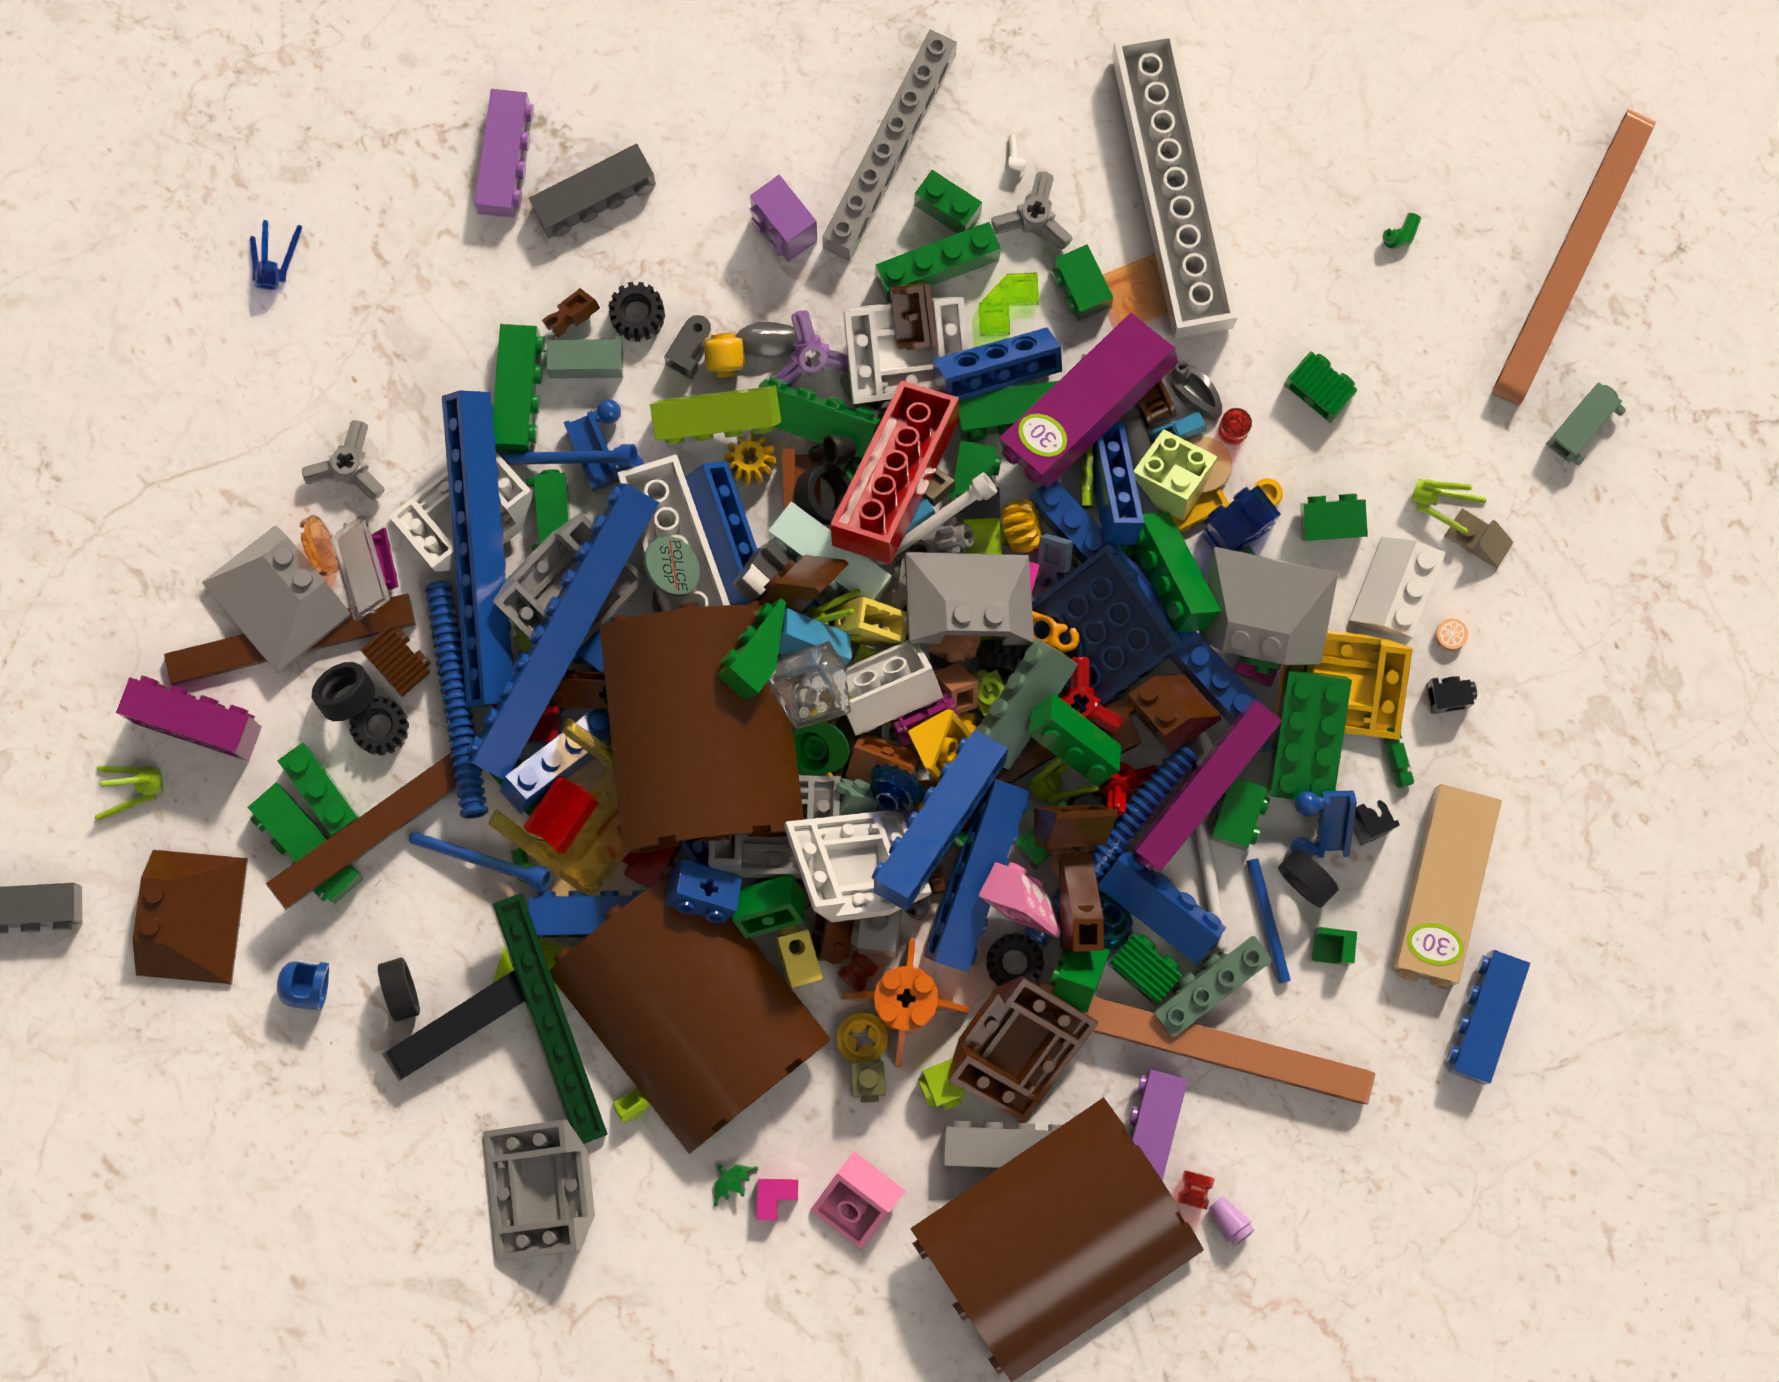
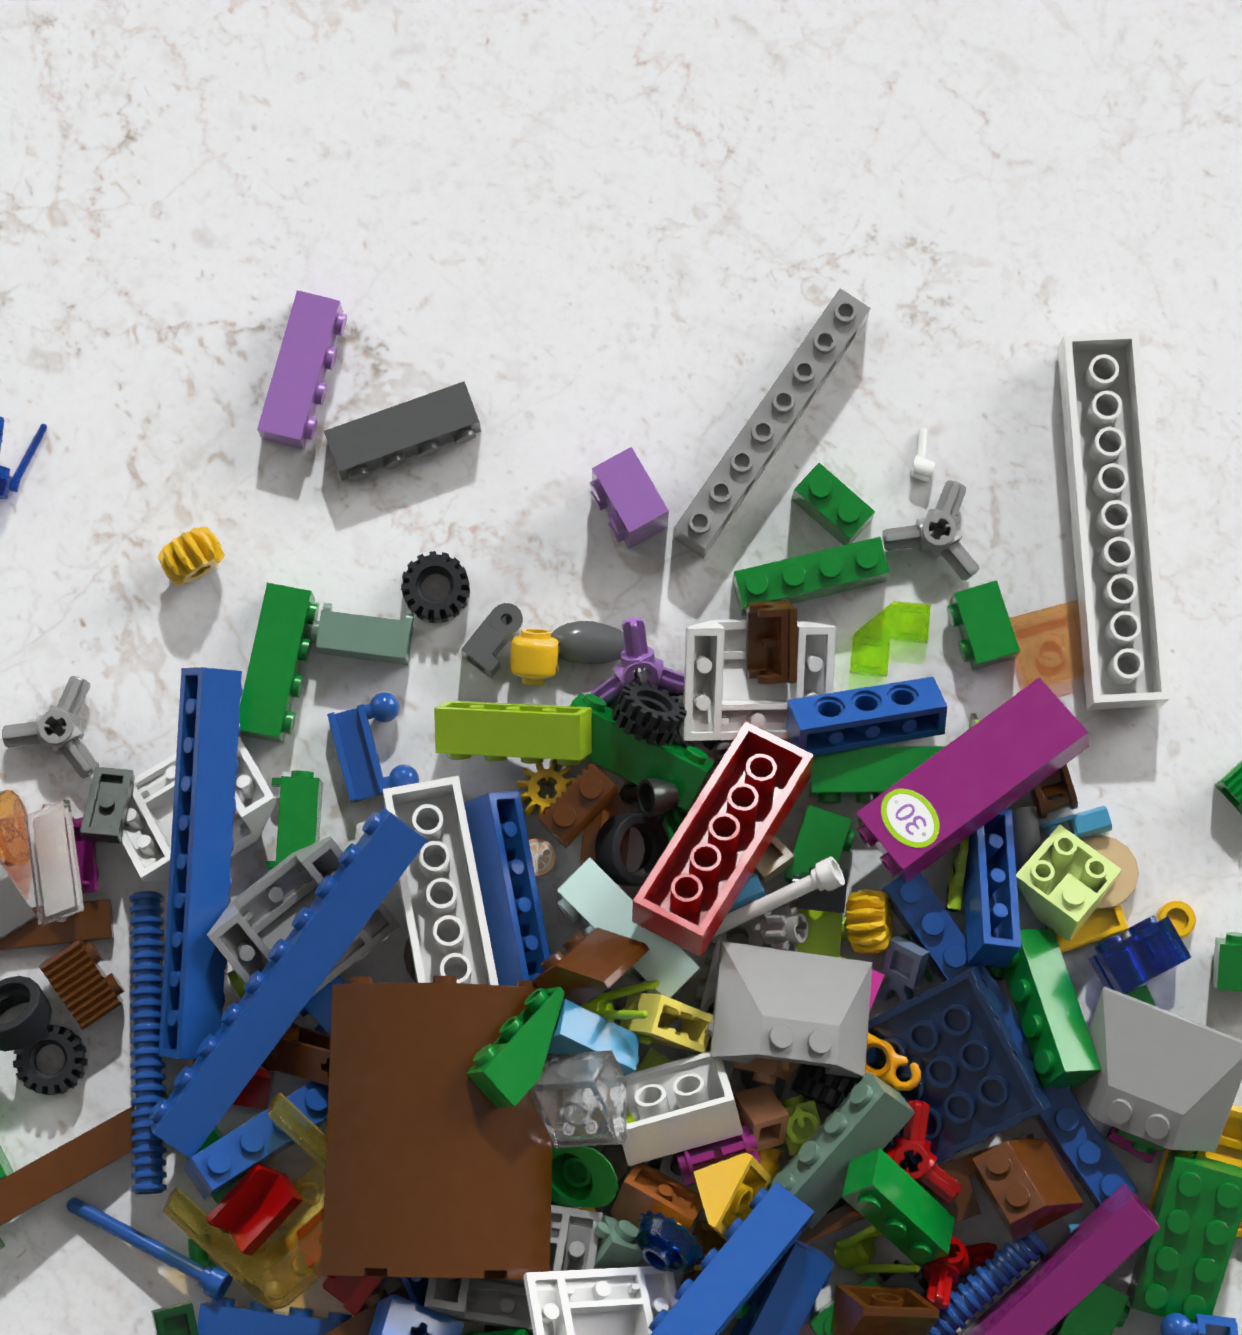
camera: 10 degrees right, 0 degrees up
blue piece [498,444,638,469] -> none
reddish brown plate [542,288,600,338] -> none
sand green piece [644,536,700,597] -> none
dark grey leg [733,540,791,602] -> none
dark grey arm [1169,361,1222,421] -> none
clear red wheel [1218,408,1252,445] -> none
none -> pearl dark grey plate [80,767,135,843]
none -> yellow gear [158,527,225,585]
none -> light nougat tile [529,838,556,877]
none -> reddish brown brick [540,764,618,848]
none -> black tyre [612,681,687,746]

